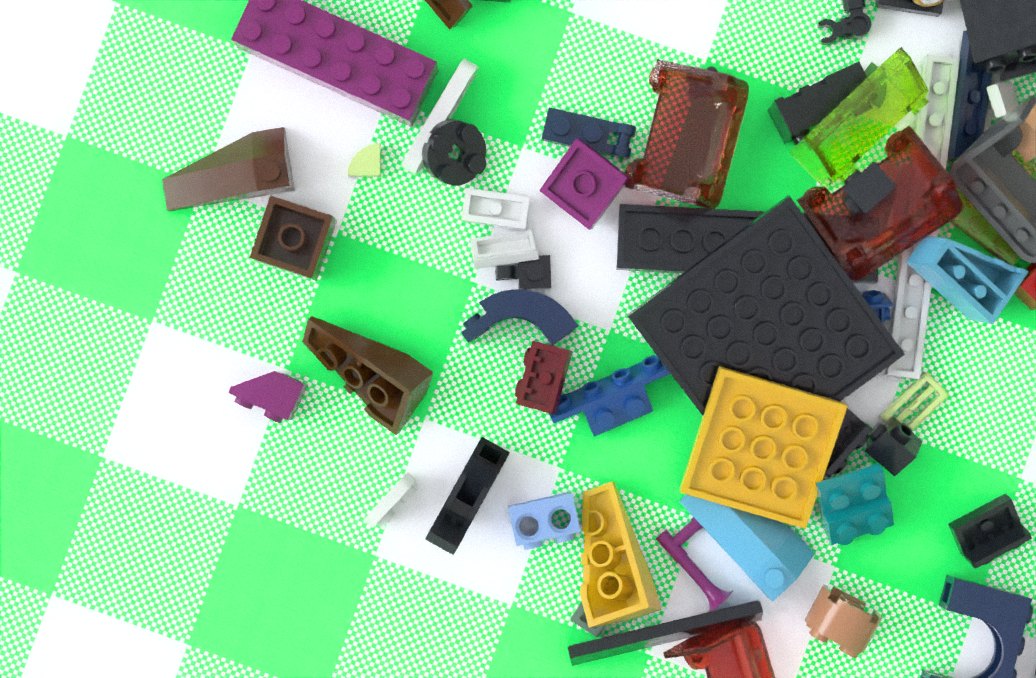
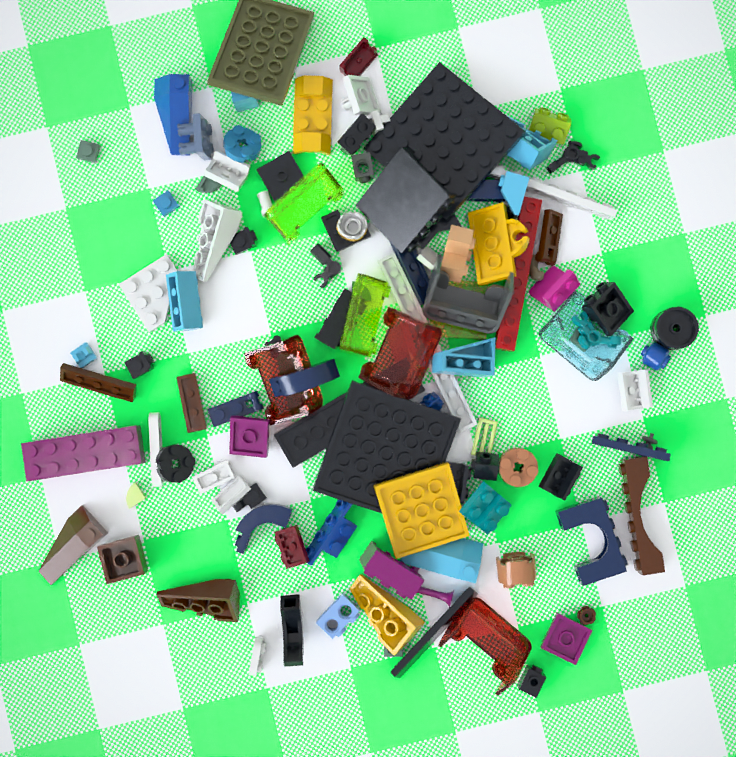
camera: 30 degrees left, 0 degrees up
magenta slope [228,371,308,423] -> none
black brick [842,161,897,220] -> none
none -> reddish brown plate [176,373,207,433]
none -> dark blue arch [269,359,340,397]
none -> magenta wedge [359,540,425,600]
none -> nougat brick [498,448,538,487]

